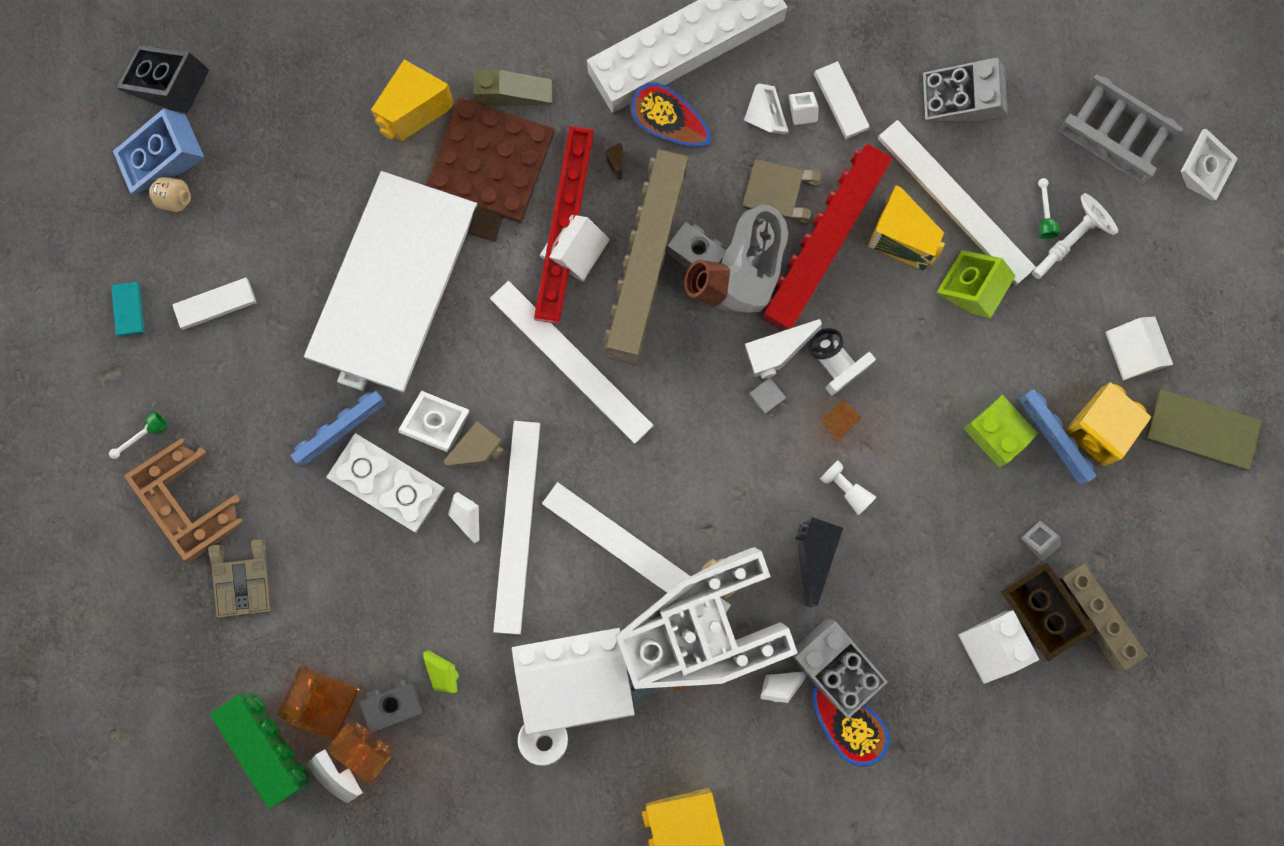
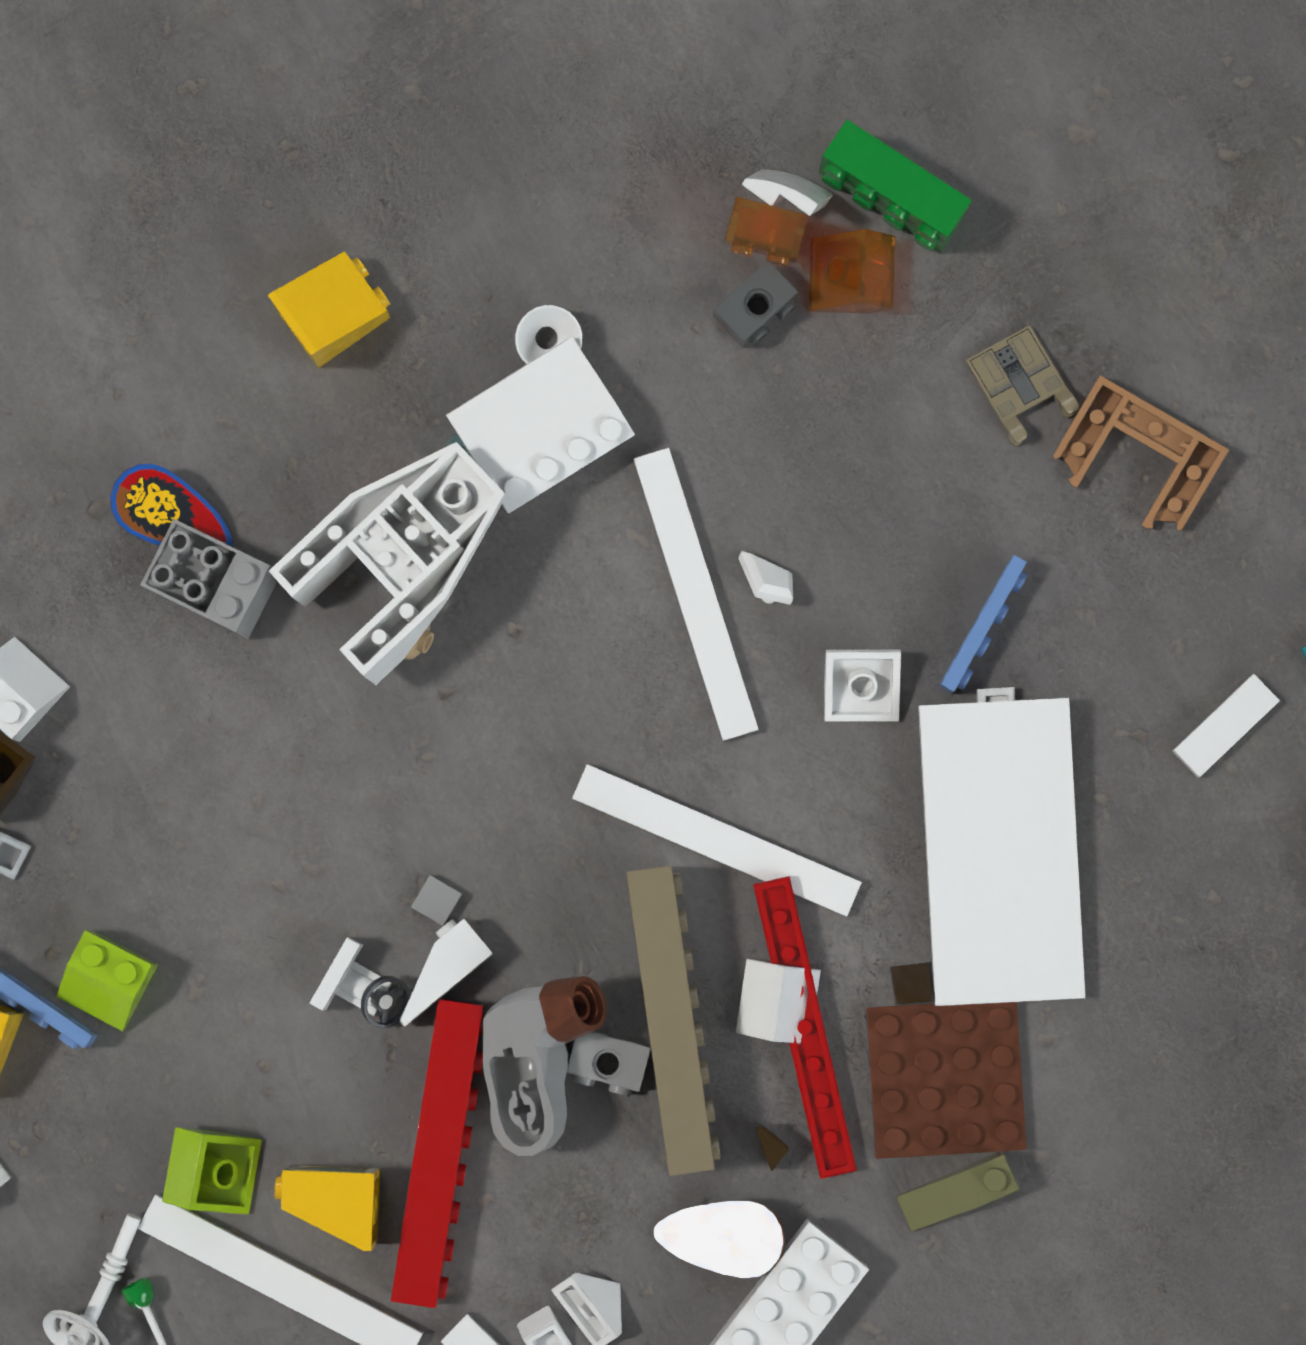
camera: 160 degrees right, 5 degrees up
hinge [109,411,168,459] -> none
white piece [326,433,445,533] -> none
yellow slope [371,60,455,142] -> none
lime piece [423,650,459,693] -> none
dark tan slope [443,421,504,469] -> none
white tile [542,482,731,613] -> none
dark tan flag [742,159,821,224] -> none
white piece [761,671,806,703] -> none
black slope [795,517,843,608] -> none
white piece [820,460,876,515] -> none
clear orange panel [821,399,862,443] -> none

